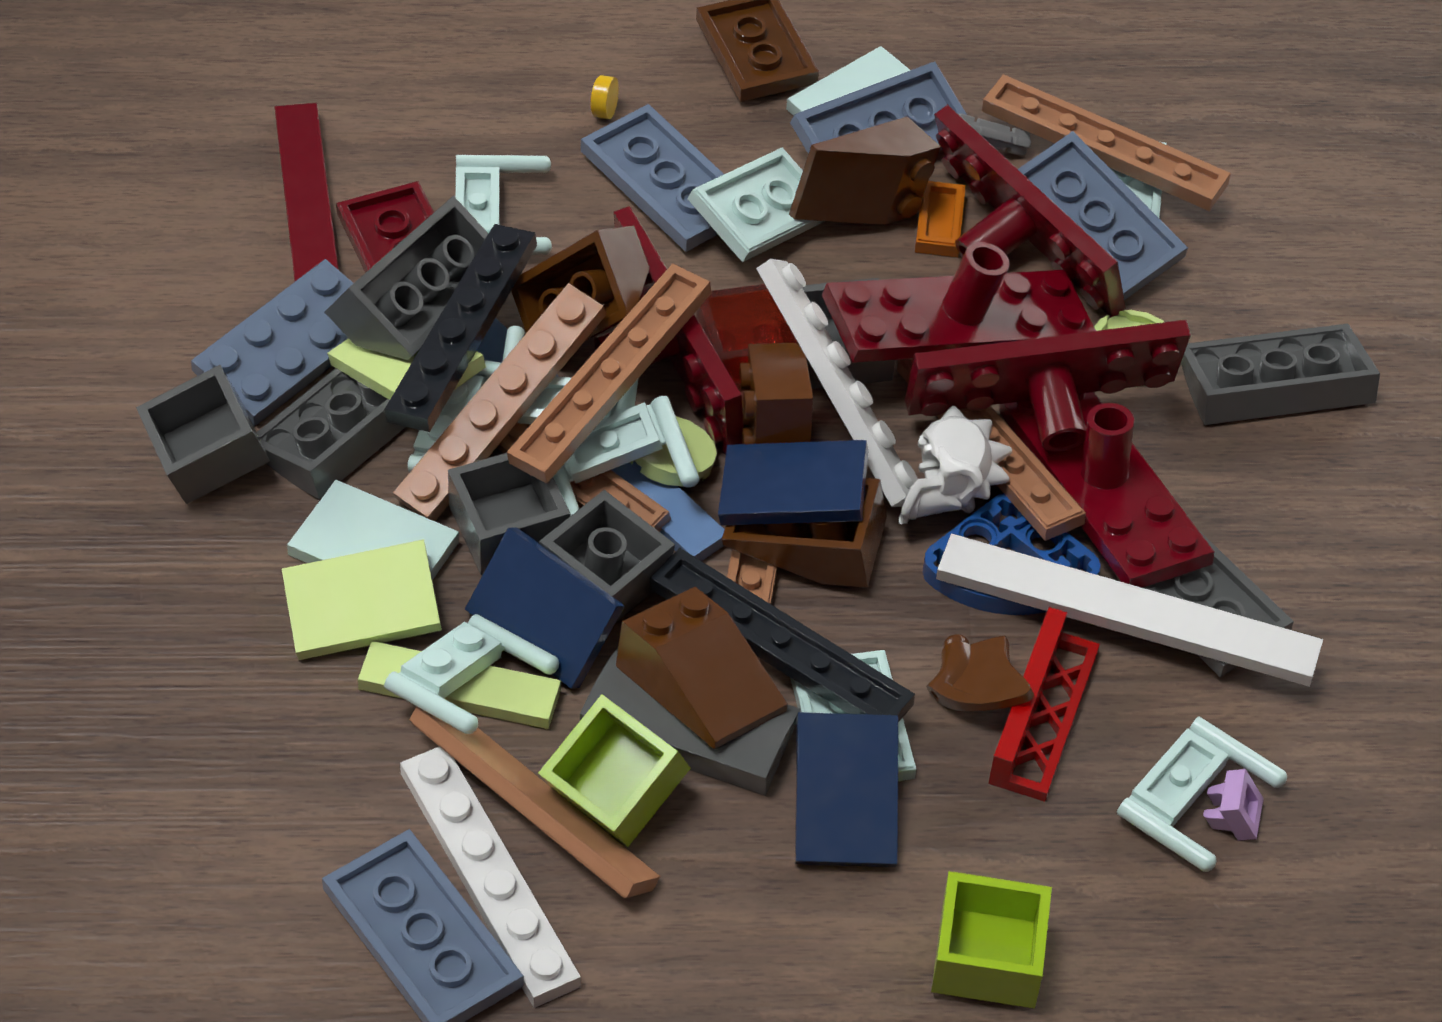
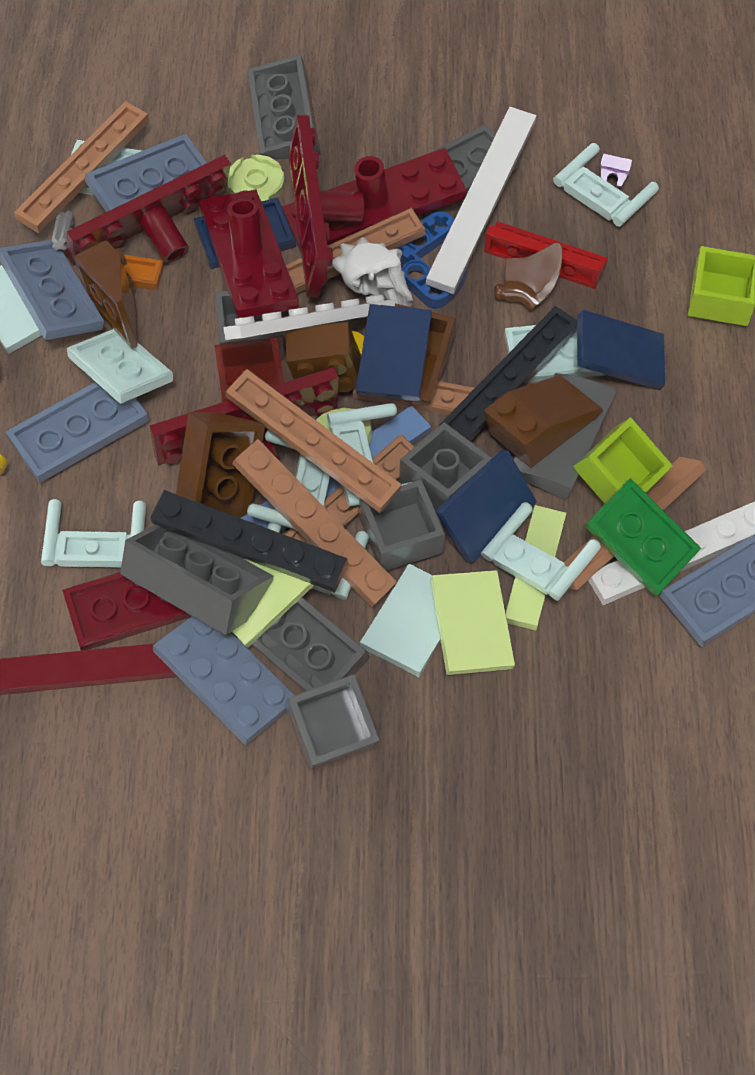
camera: 85 degrees left, 10 degrees up
none -> green tile [584,478,701,596]

